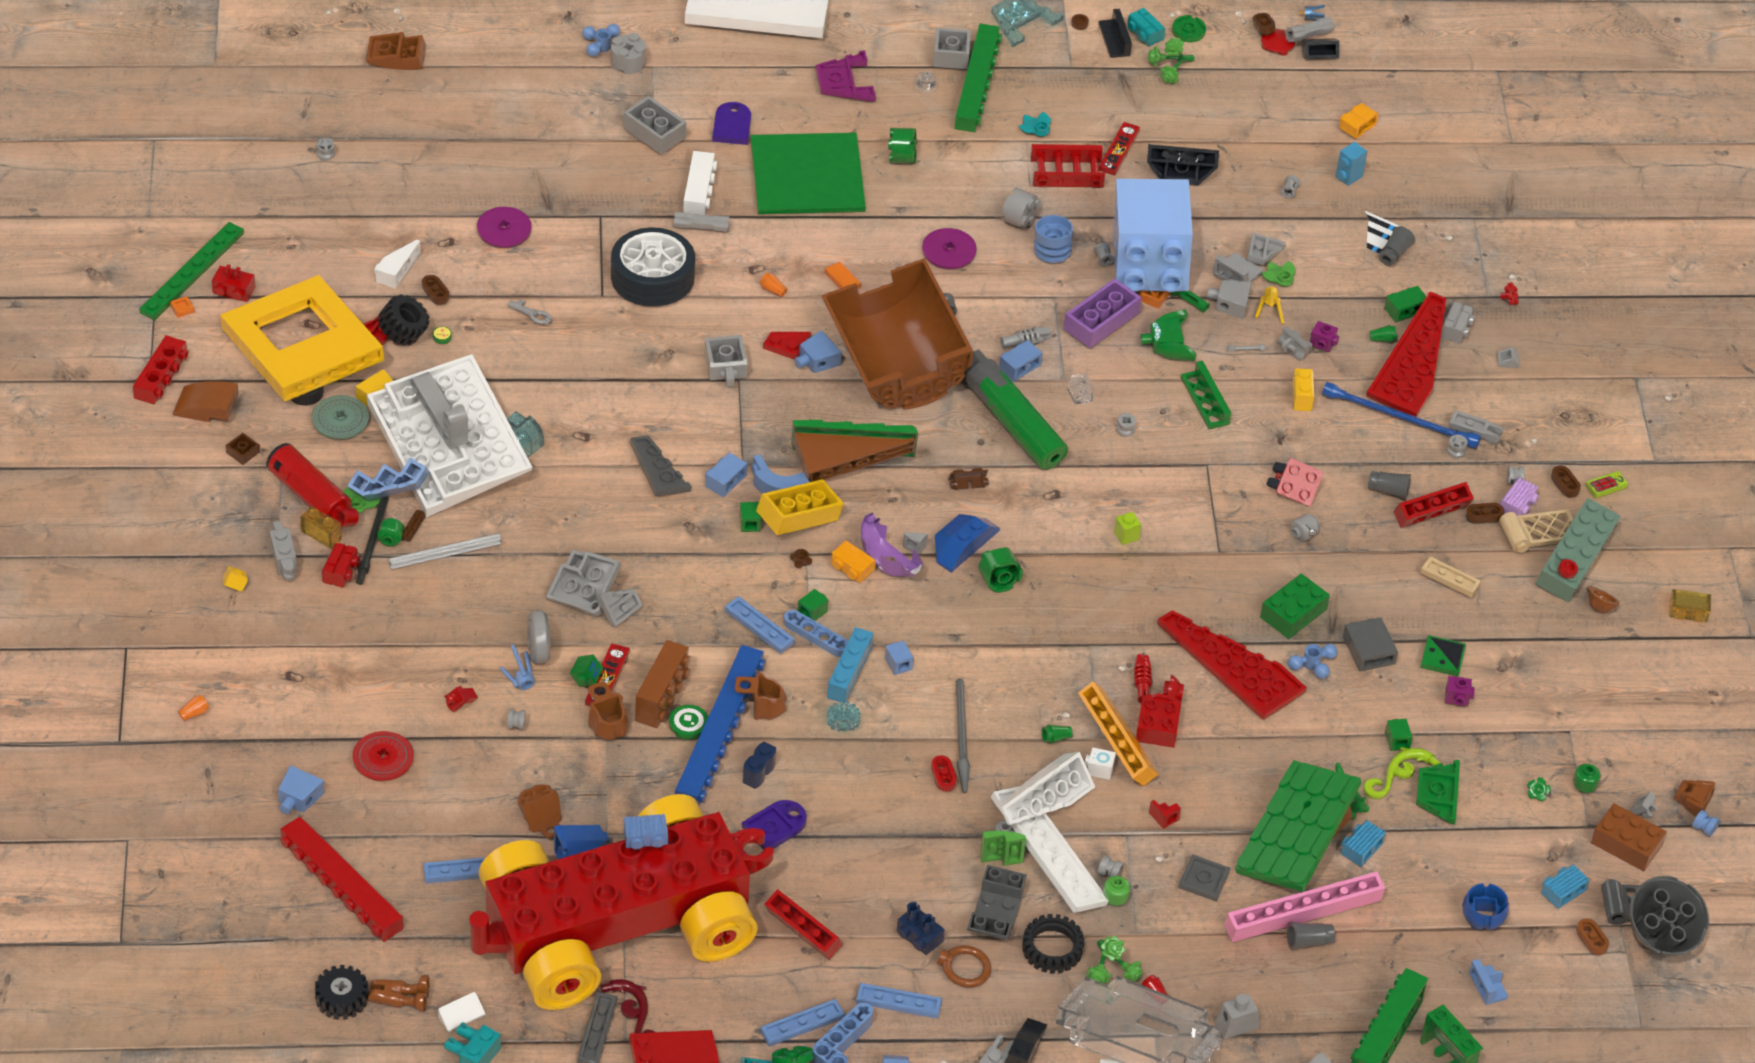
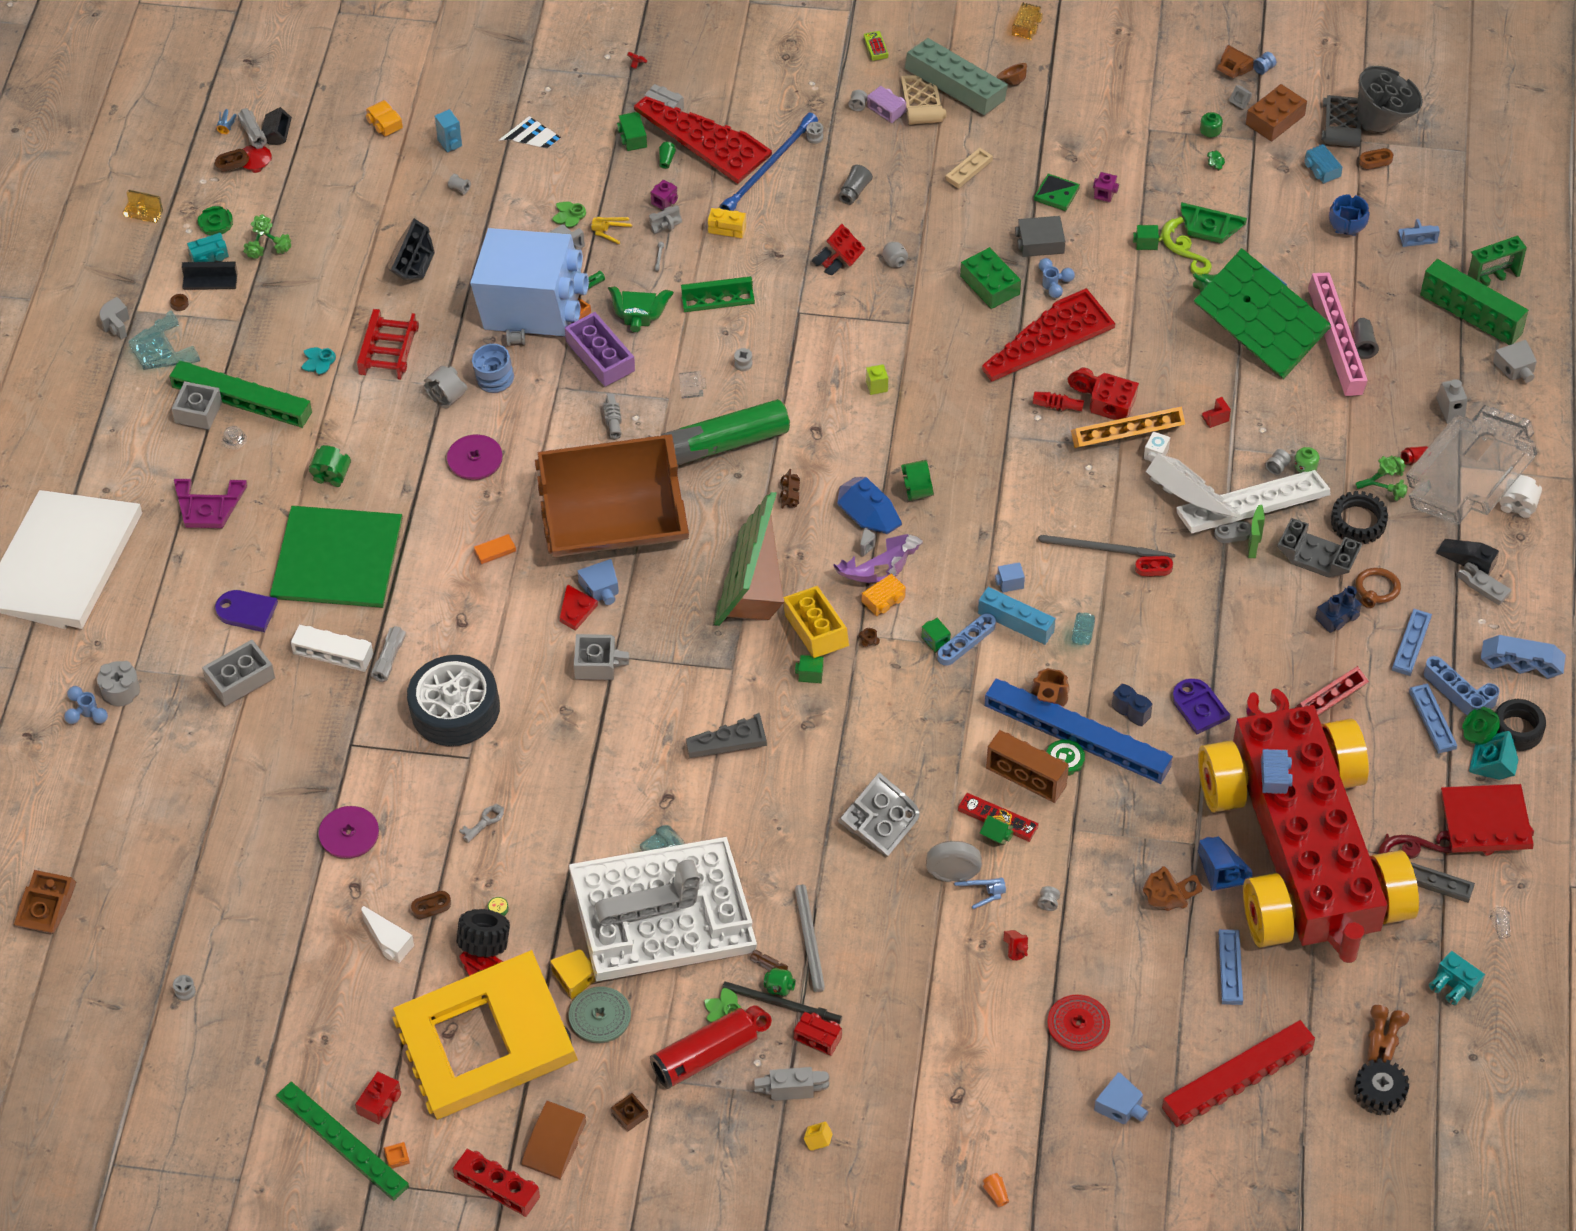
camera: 75 degrees left, 5 degrees up
clear yellow brick [300,506,342,549] -> none
medium blue brick [347,457,430,501] -> none
white slope [438,992,485,1033] -> none
dark orange piece [588,681,629,741] -> none
light grey wing [596,589,643,627] -> none
medium blue brick [705,452,747,498] -> none
medium blue plate [725,596,795,654] -> none
medium blue arch [751,454,809,494] -> none
orange cone [760,272,788,297] -> none
medium blue brick [999,340,1043,382] -> none
green cone [1042,724,1073,744] -> none
tile [1099,122,1140,175] -> none
dark grey tile [1178,854,1231,902] -> none
light grey torso [1207,280,1252,319] -> none
light grey wing [1246,233,1286,265] -> none
dark grey plant [1379,226,1415,266] -> none
red brick [1393,482,1474,528] -> none
light grey hinge [1449,410,1503,444] -> none
reddish brown plate [1466,503,1504,523] -> none
light grey slope [1497,347,1521,368] -> none
reddish brown plate [1551,465,1581,497] -> none
red tile [1558,559,1578,579] -> none

